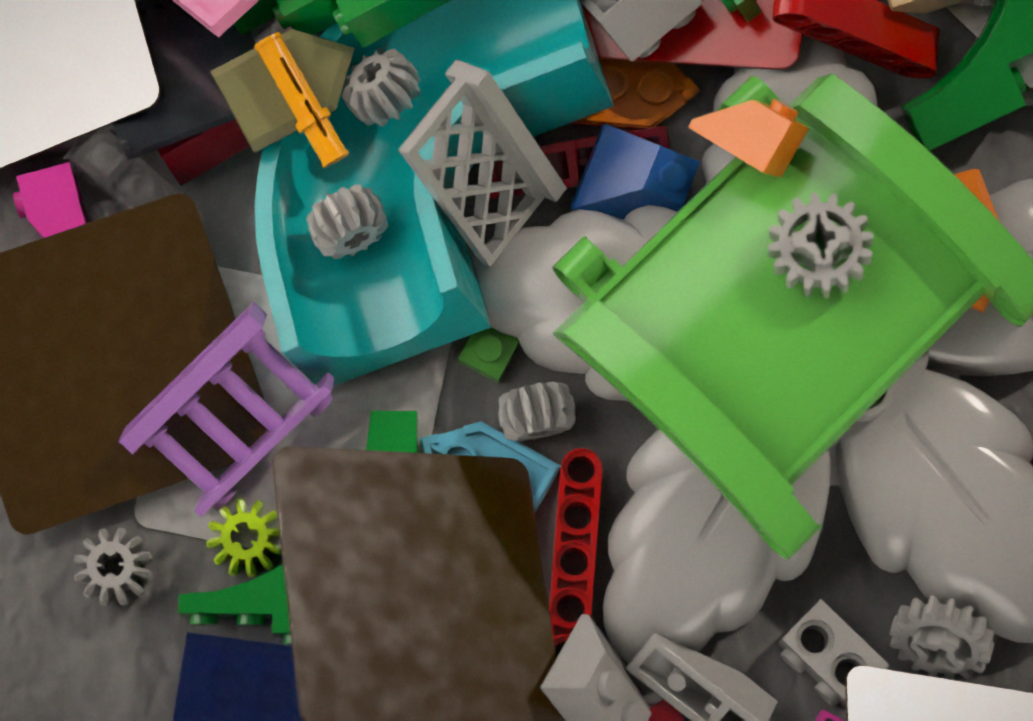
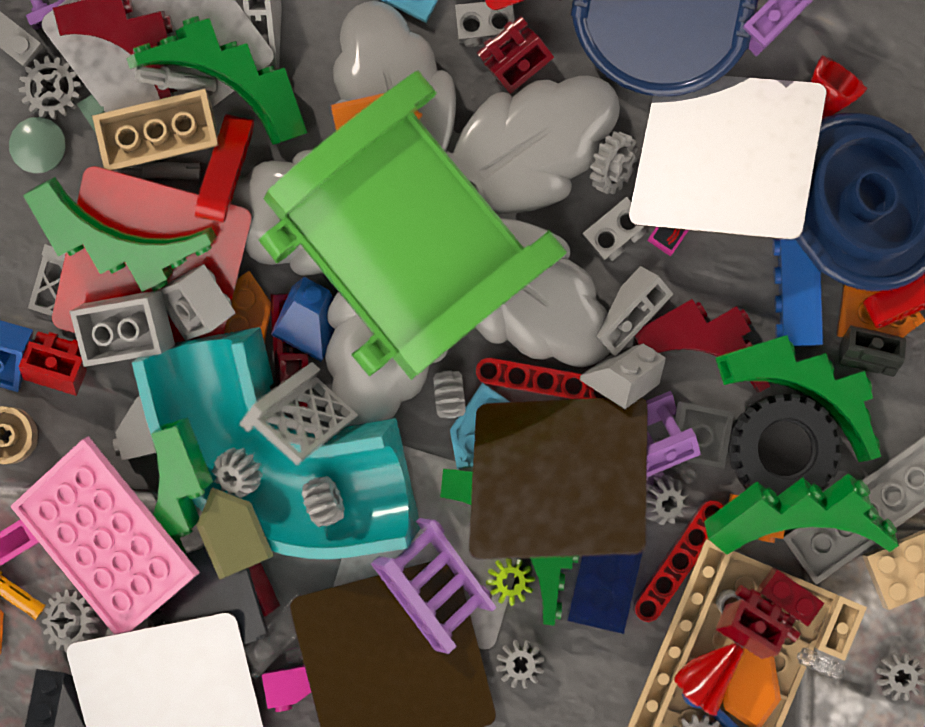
camera: 80 degrees left, 10 degrees up
light orange pin [254,32,349,168] -> none
bright green plate [458,327,520,383] -> none
orange slope [688,99,809,178] -> none
light grey gear [768,192,874,298] -> none

